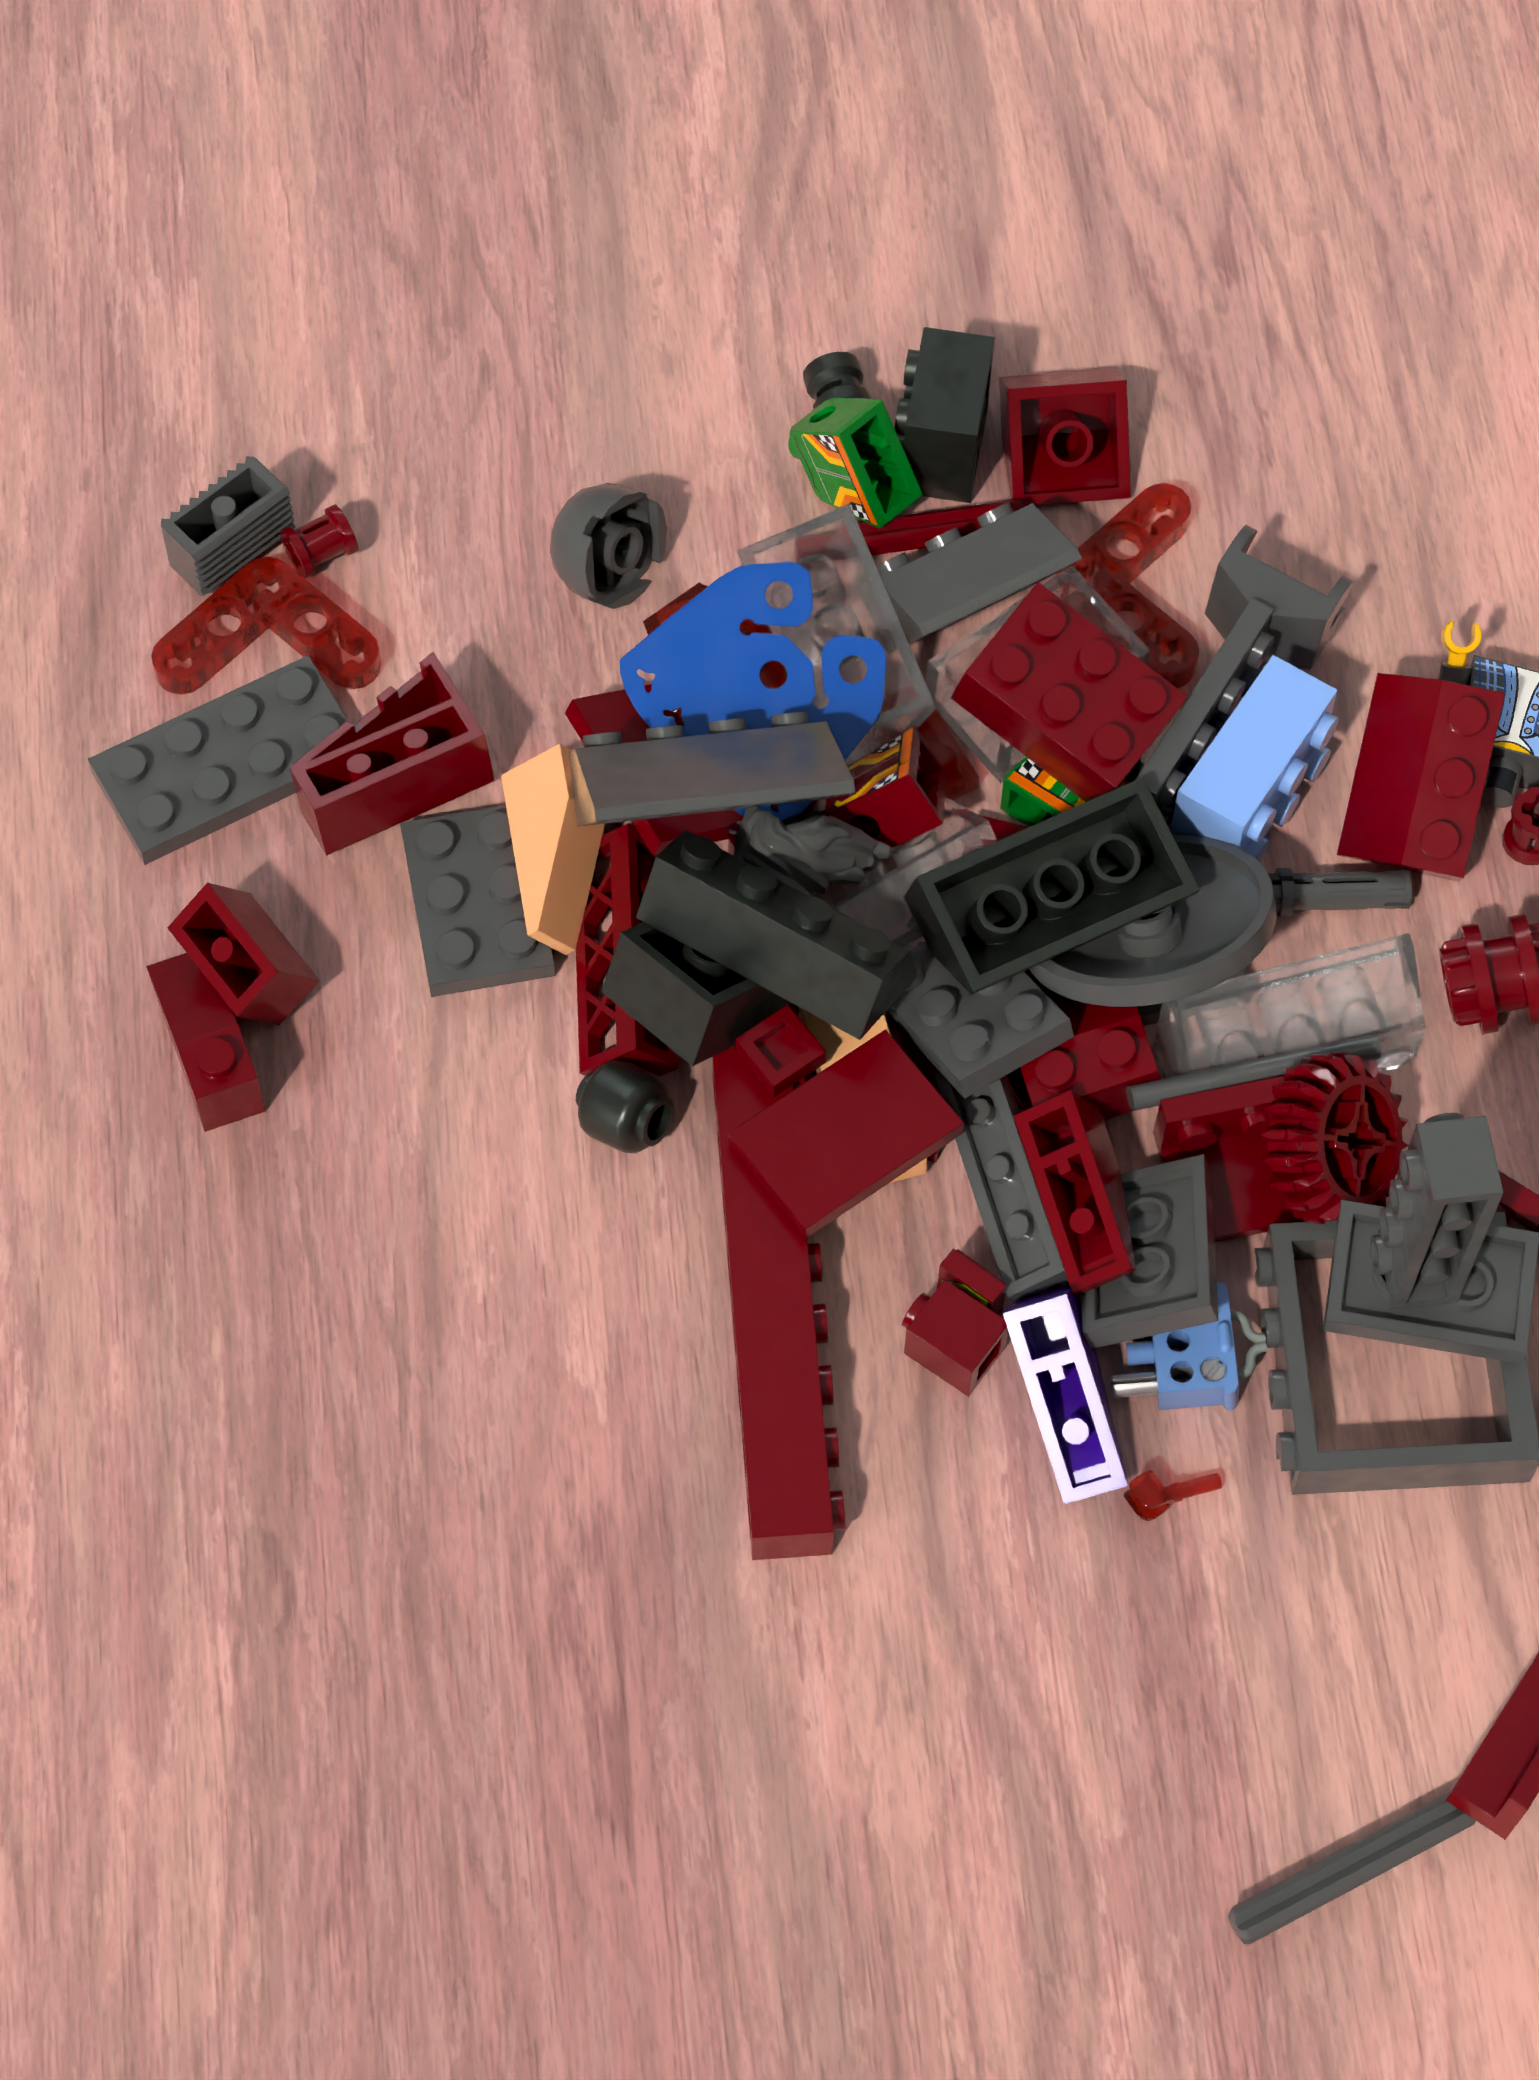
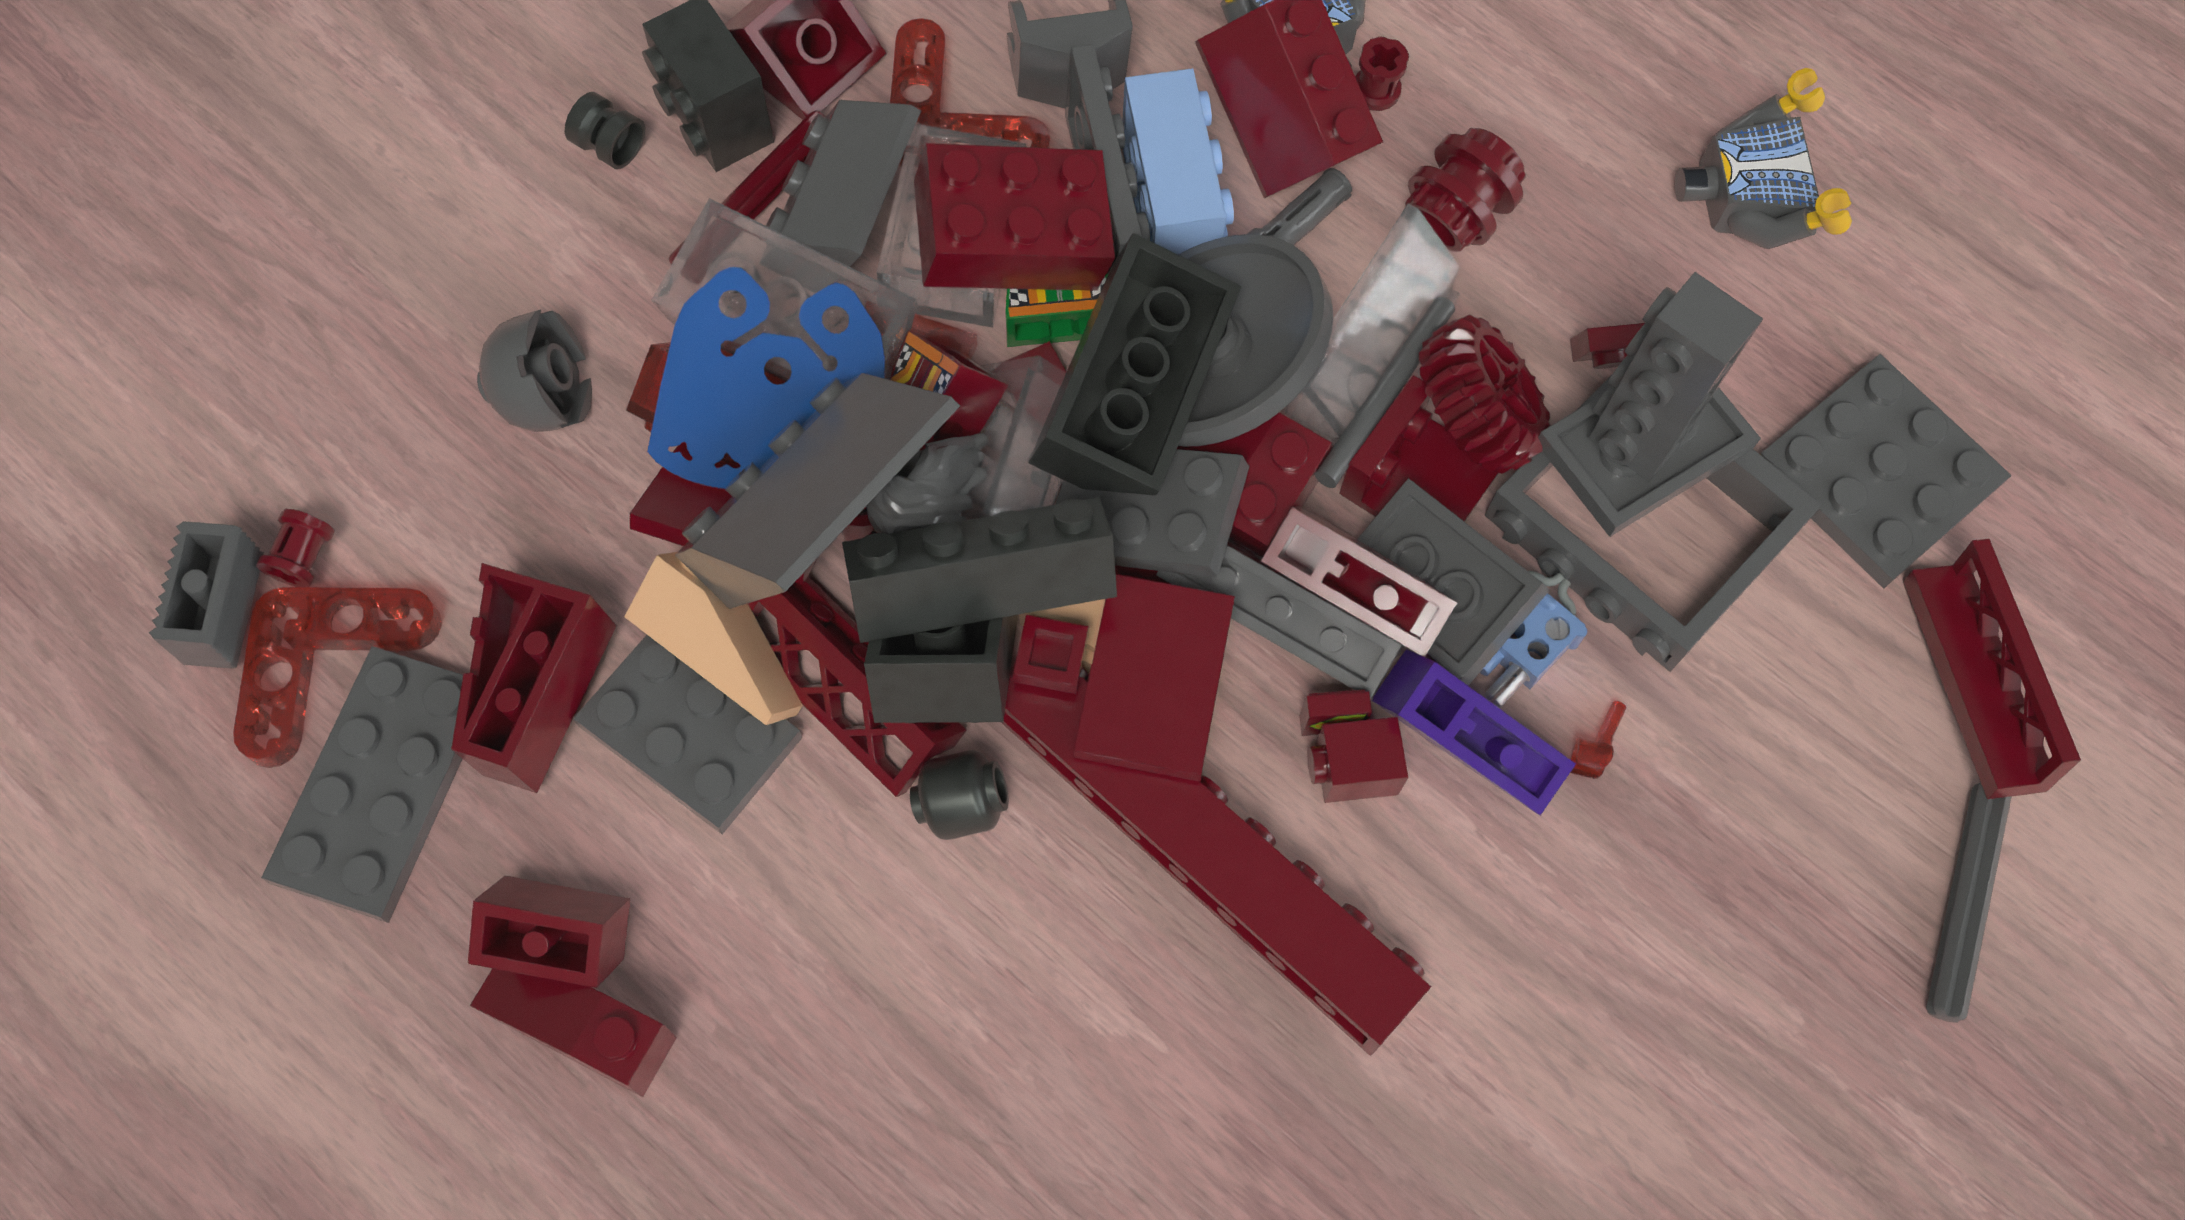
camera: 45 degrees left, 5 degrees up
green torso [788,397,923,528] -> none

